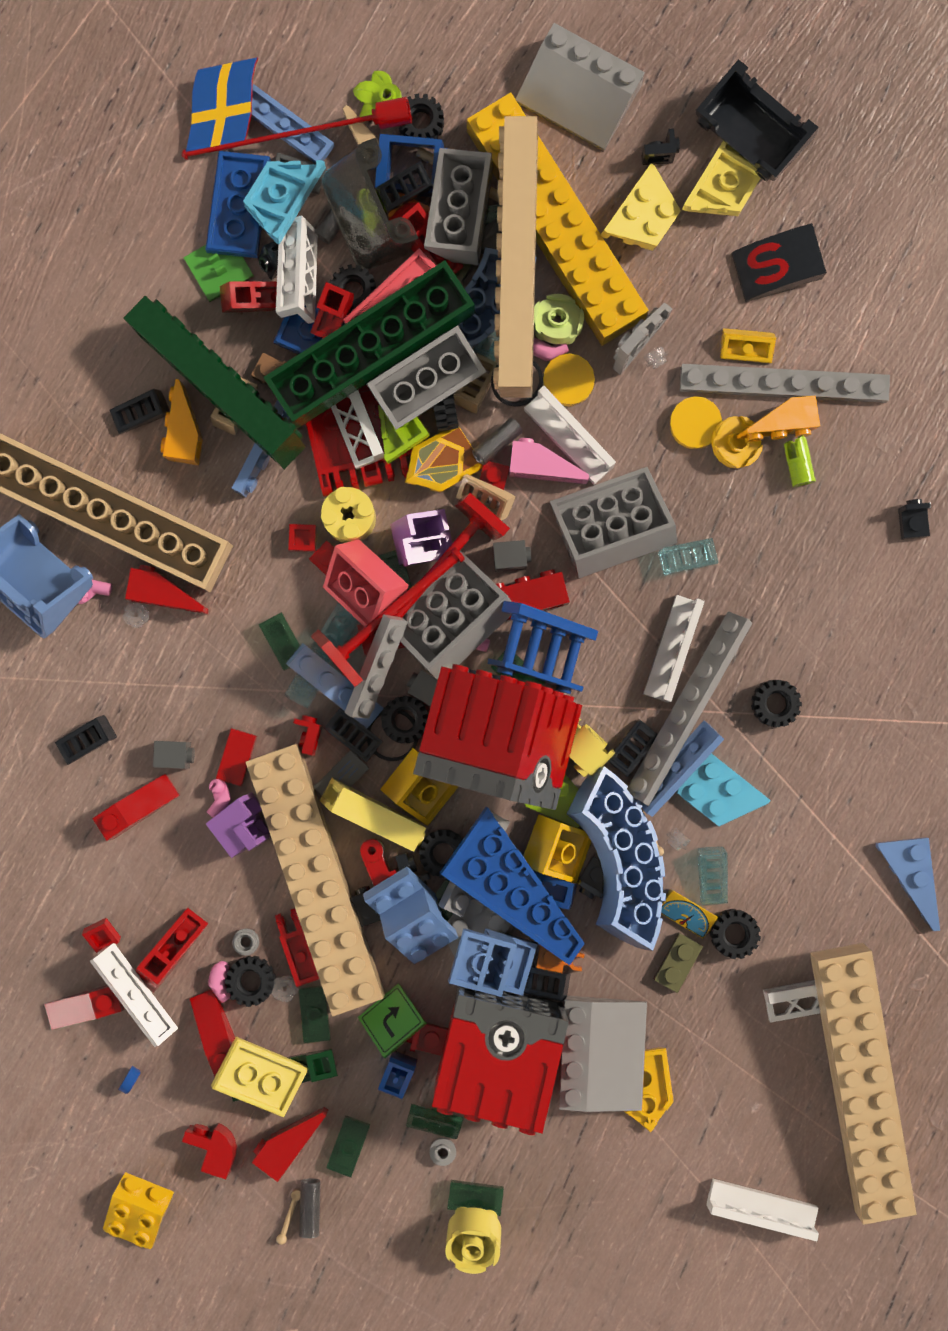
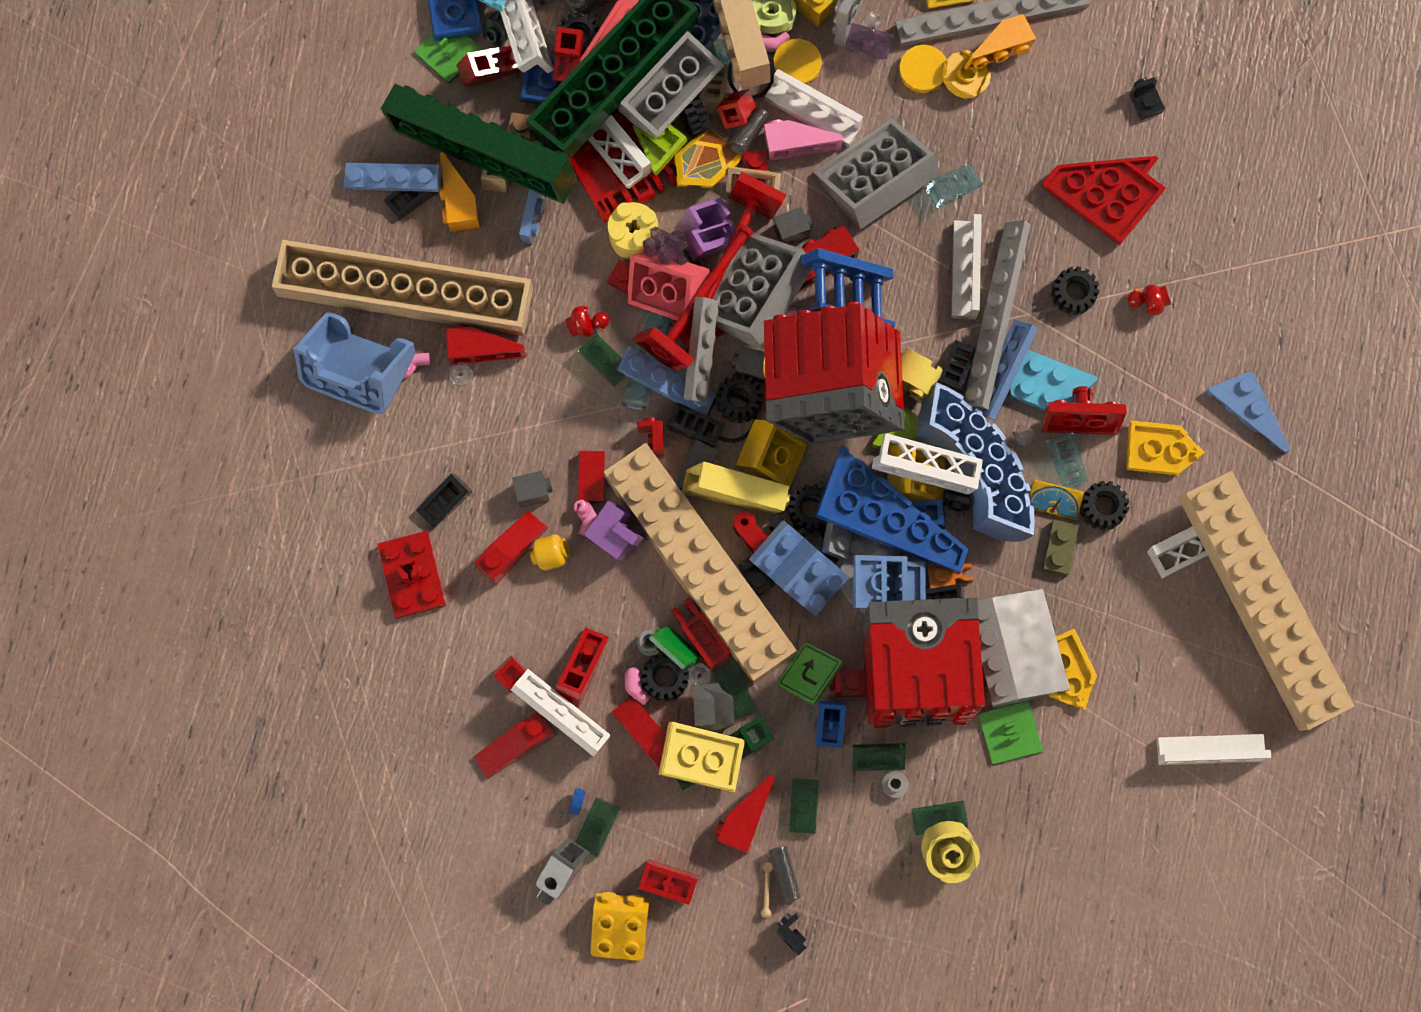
camera: 20 degrees left, 10 degrees down
red brick [182,1123,237,1180] -> none
red plate [288,524,317,552] -> none
lime hinge [784,435,816,487] -> none
none -> medium blue plate [343,163,442,192]
none -> red plate [377,531,447,619]
none -> yellow head [530,534,570,571]
none -> dark grey torso [535,838,590,905]
none -> red animal [565,306,610,337]
none -> clear green plate [575,797,621,857]
none -> red hinge [638,859,699,905]
none -> hips [643,226,688,266]
none -> green piece [649,625,701,670]
none -> dark grey slope [692,682,735,734]
none -> red brick [716,89,756,129]
none -> black bracket [776,912,807,956]
none -> clear purple hips [845,23,894,60]
none -> white fence [872,433,983,494]
none -> bright green piece [978,701,1043,765]
none -> red wing [1041,156,1166,246]
none -> red plate [1041,386,1127,435]
none -> yellow tile [1126,420,1205,476]
none -> red animal [1127,284,1171,315]

